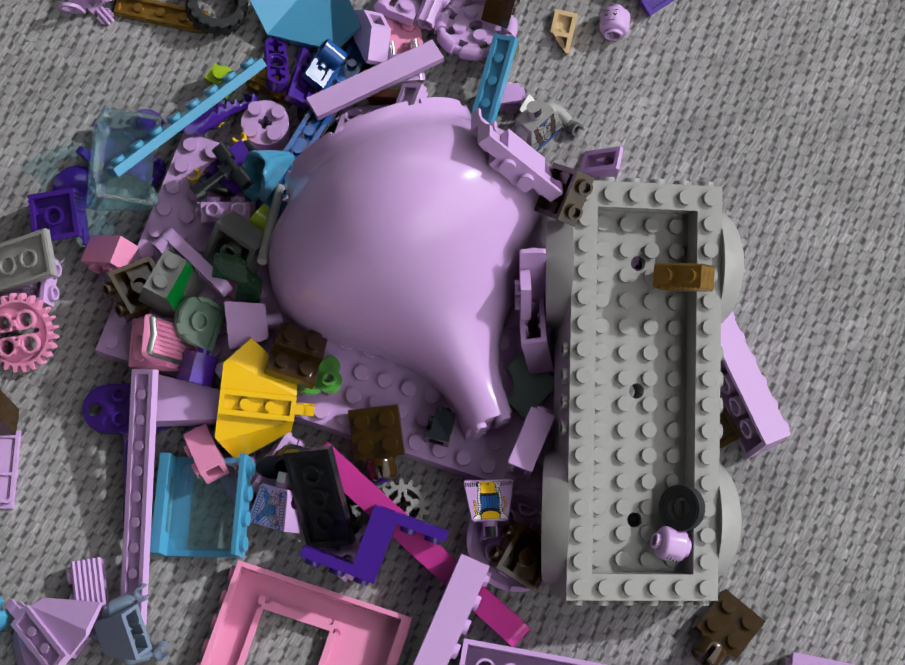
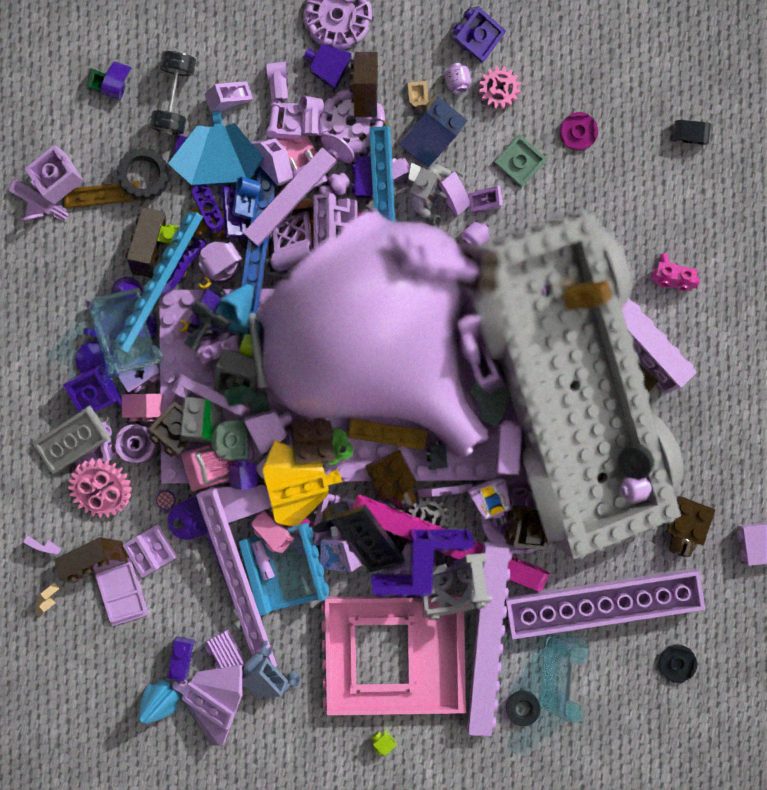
camera: 15 degrees left, 15 degrees up
none -> lavender brick [116,352,160,394]
none -> lavender brick [116,424,158,463]
none -> lavender slope [123,524,178,578]
none -> dark brown wedge [125,207,167,278]
none -> tile [156,490,176,510]
none -> dark purple brick [166,636,195,681]
none -> lavender beam [201,242,242,279]
none -> lavender pin [250,540,275,580]
none -> lavender animal [318,172,350,196]
none -> lavender dish [321,133,354,163]
none -> pearl gold tile [347,418,427,450]
none -> dark purple brick [352,153,373,198]
none -> dark blue slope [399,96,468,167]
none -> lavender tile [418,483,472,497]
none -> light grey fence [421,554,492,621]
none -> lavender slope [438,172,471,216]
none -> bright pink gear [479,66,521,109]
none -> sand green tile [493,134,548,188]
none -> magenta tile [560,112,599,151]
none -> dark pink brick [651,253,700,292]
none -> black beam [672,120,711,145]

